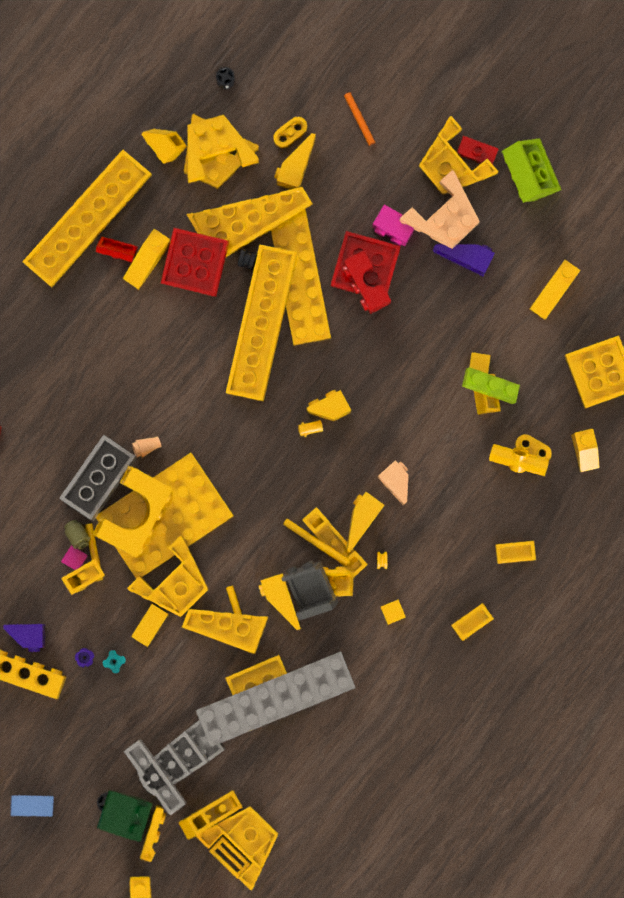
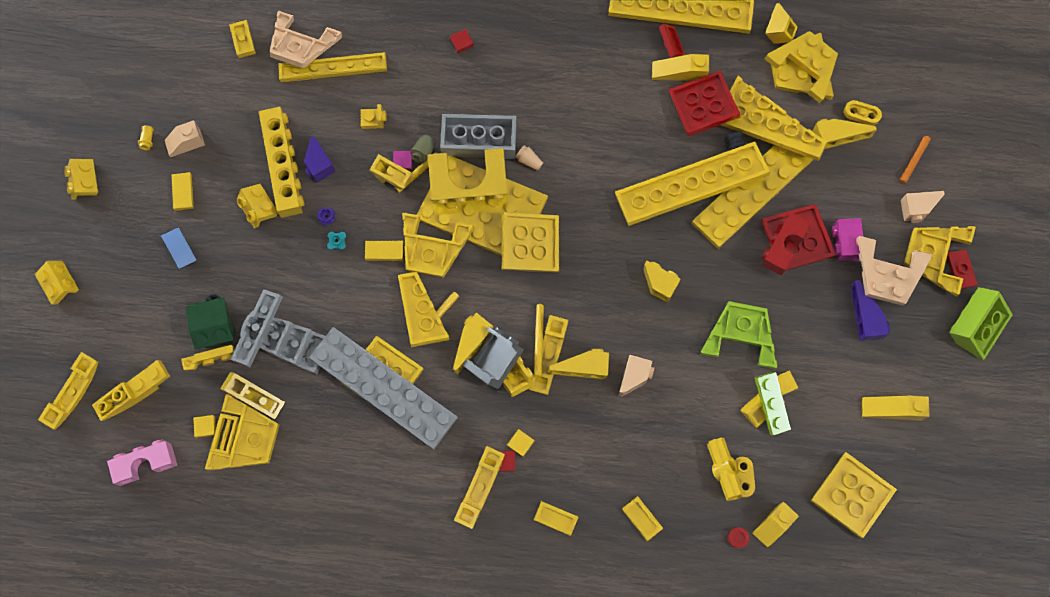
camera: 65 degrees right, 10 degrees down
black wheel [216,67,235,90] -> none
yellow pin [298,420,323,437] -> none
yellow bush [377,552,387,569] -> none
none -> yellow tile [194,415,216,438]
none -> yellow bracket [237,184,278,228]
none -> yellow bracket [361,104,387,129]
none -> yellow slope [454,446,505,529]
none -> red tile [499,451,515,472]
none -> yellow plate [502,212,559,272]
none -> lime wing [700,301,777,369]
none -> red tile [728,527,749,549]
none -> light nougat slope [900,191,944,223]

